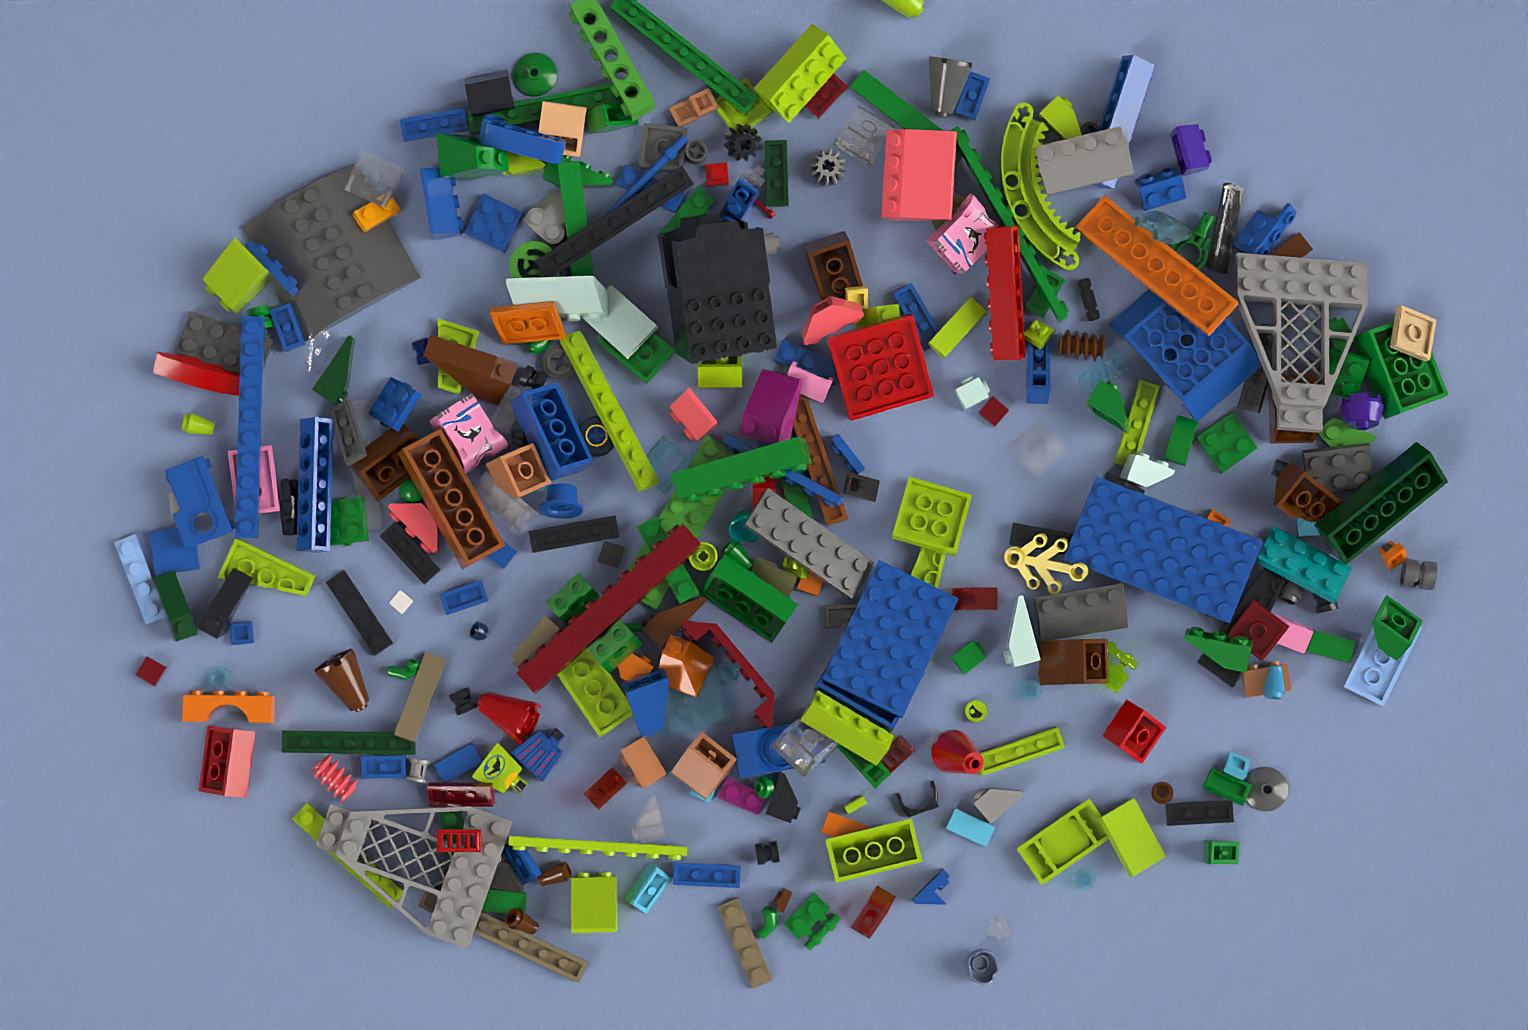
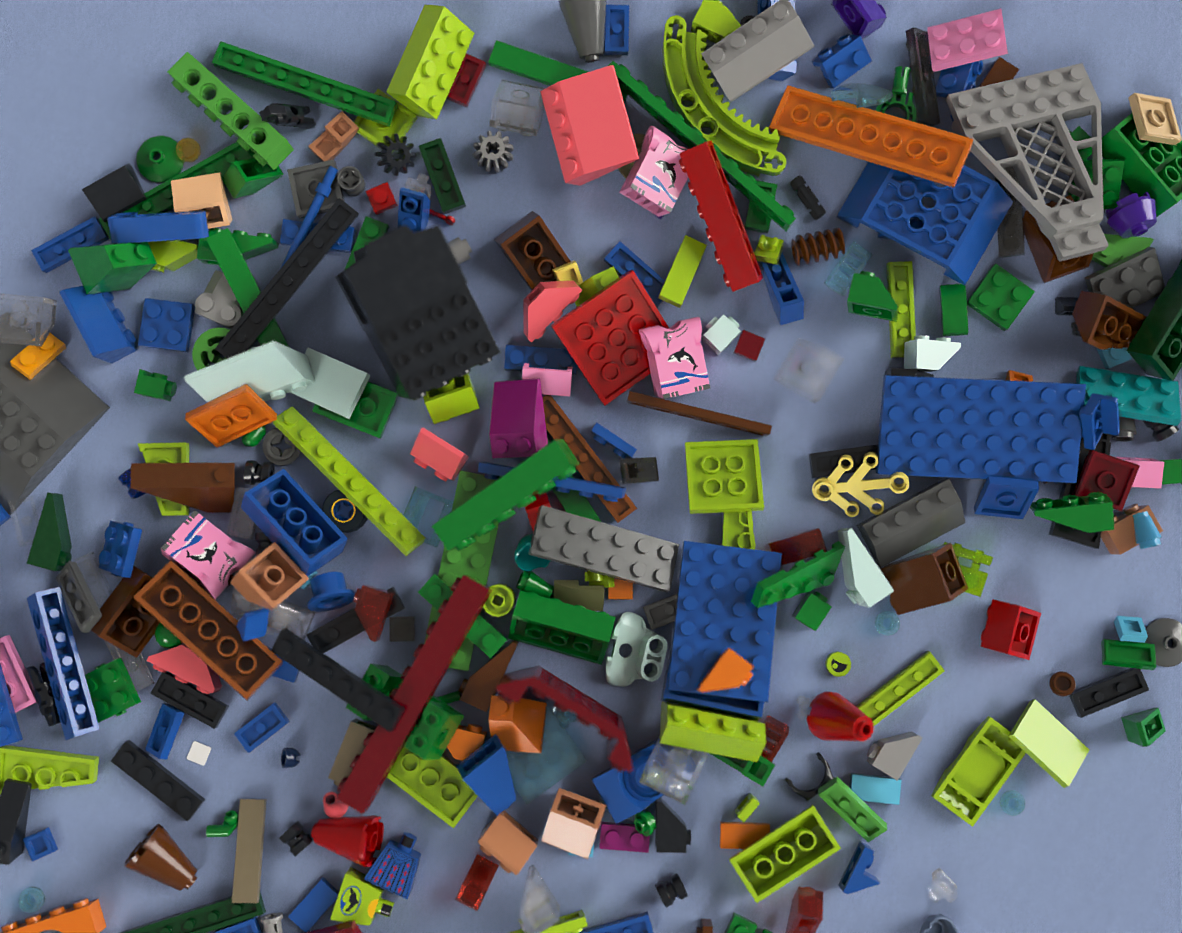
camera: 15 degrees left, 0 degrees up
none -> green brick [134,369,177,401]
none -> blue plate [145,703,184,760]
none -> clear yellow plate [176,138,201,162]
none -> blue slope [236,608,269,641]
none -> black hinge [259,103,315,128]
none -> black plate [271,629,406,732]
none -> coral cone [323,792,348,818]
none -> clear red slope [353,584,395,642]
none -> light aqua piece [606,612,668,687]
none -> reddish brown tile [627,391,772,437]
none -> bright pink piece [639,317,710,399]
none -> orange slope [696,648,754,692]
none -> green wing [751,541,845,608]
none -> bright green plate [818,776,887,842]
none -> bright pink plate [927,9,1008,72]
none -> blue plate [974,476,1039,519]
none -> blue bracket [1079,393,1120,450]

